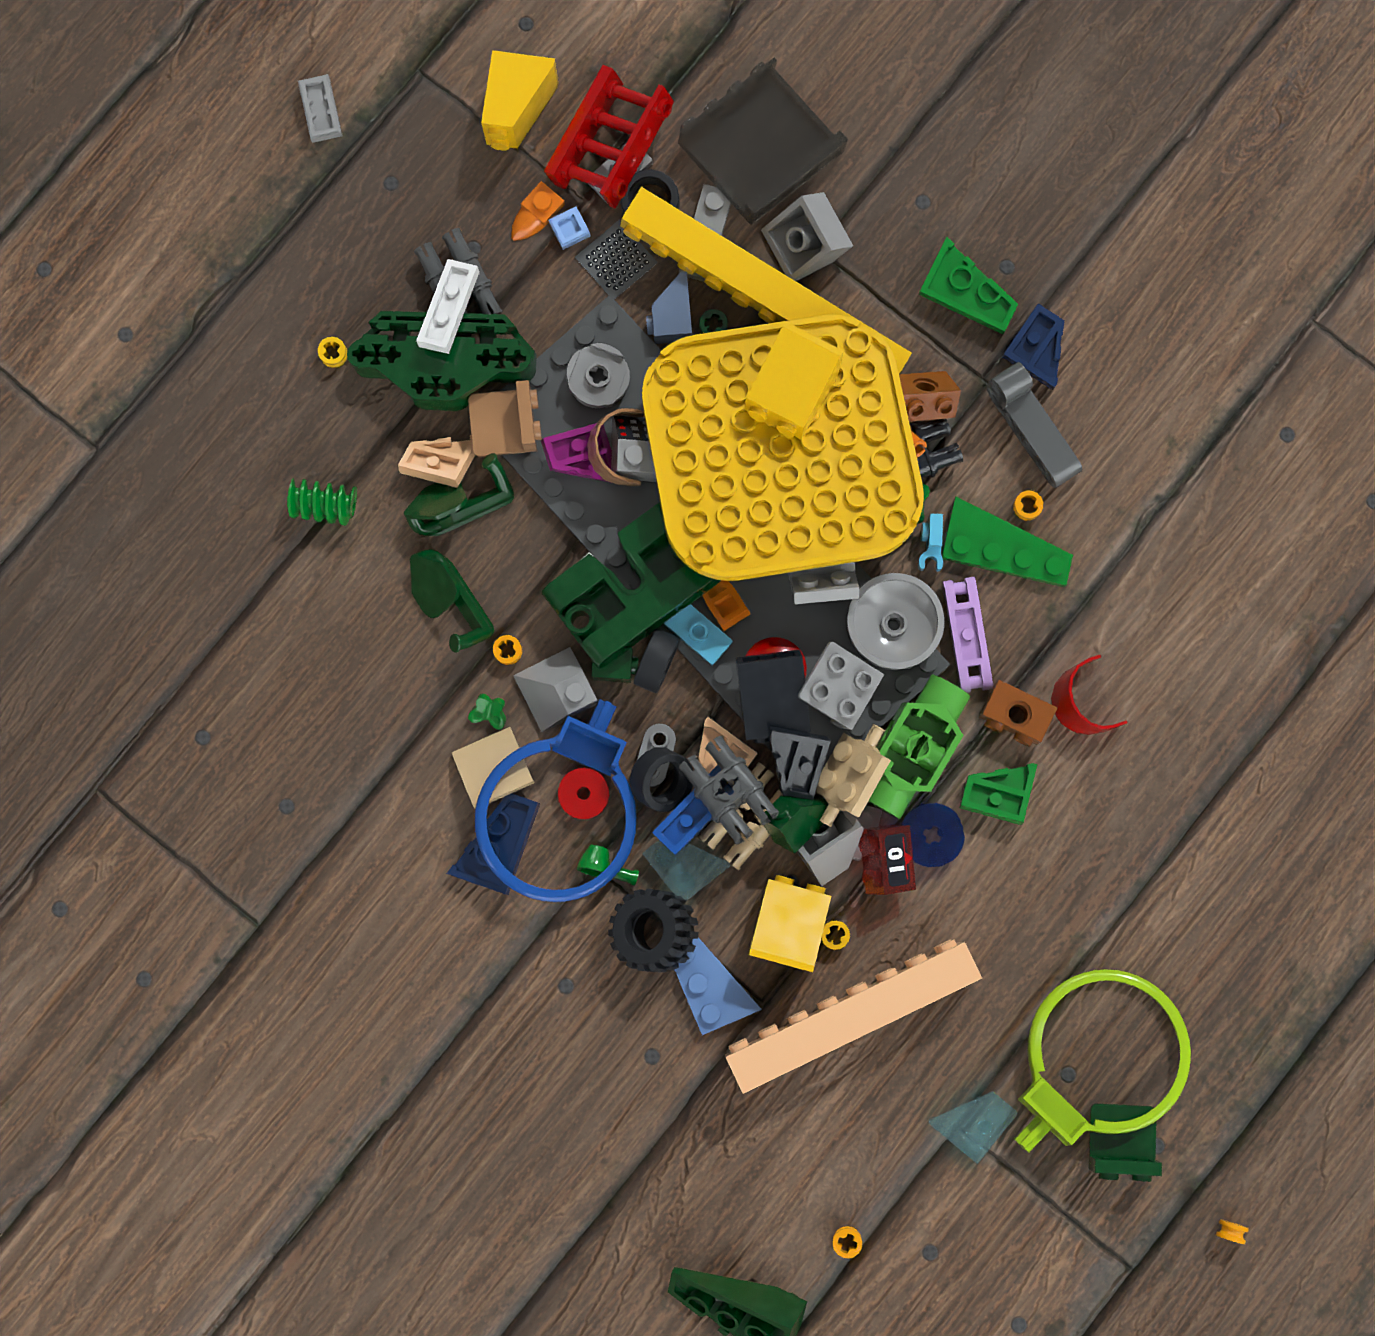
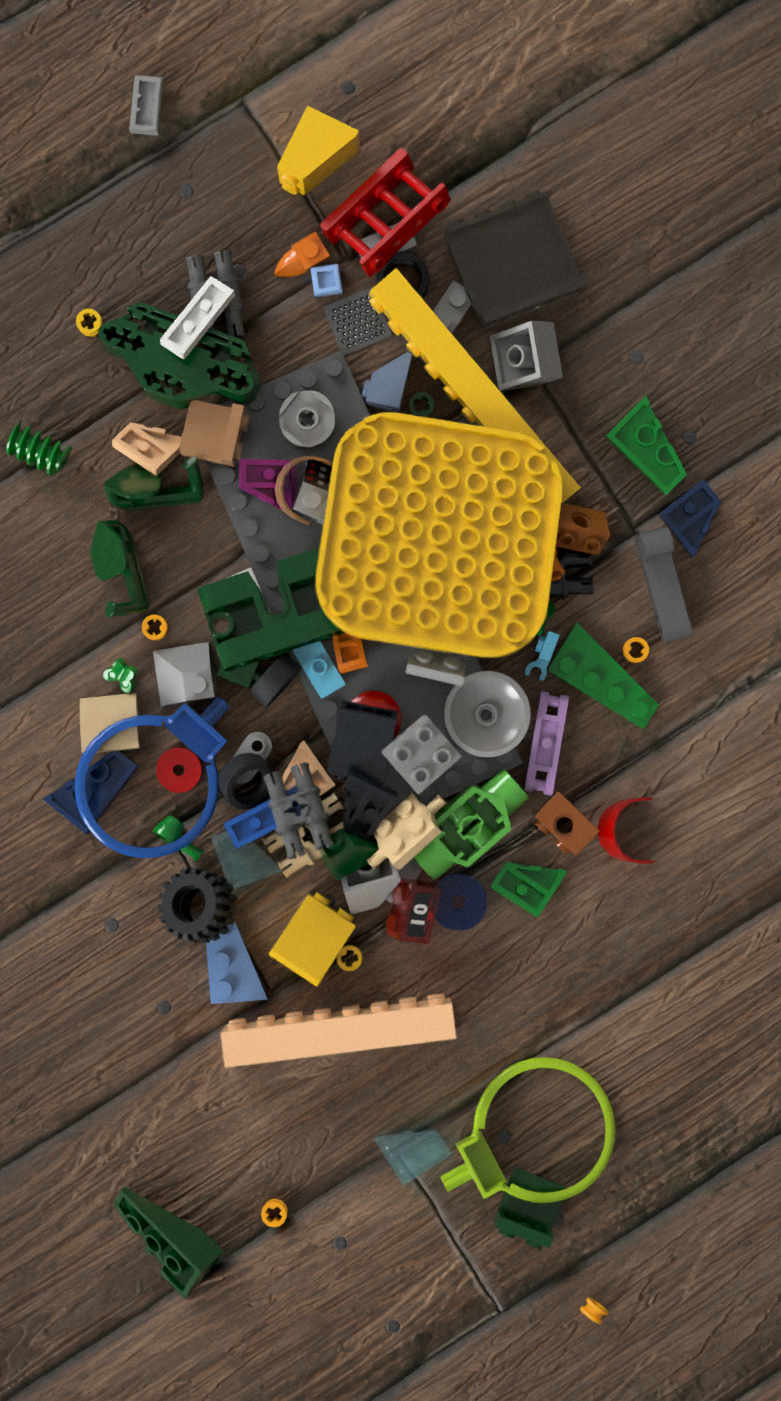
camera: 15 degrees right, 5 degrees up
yellow slope [744,321,844,440] -> none

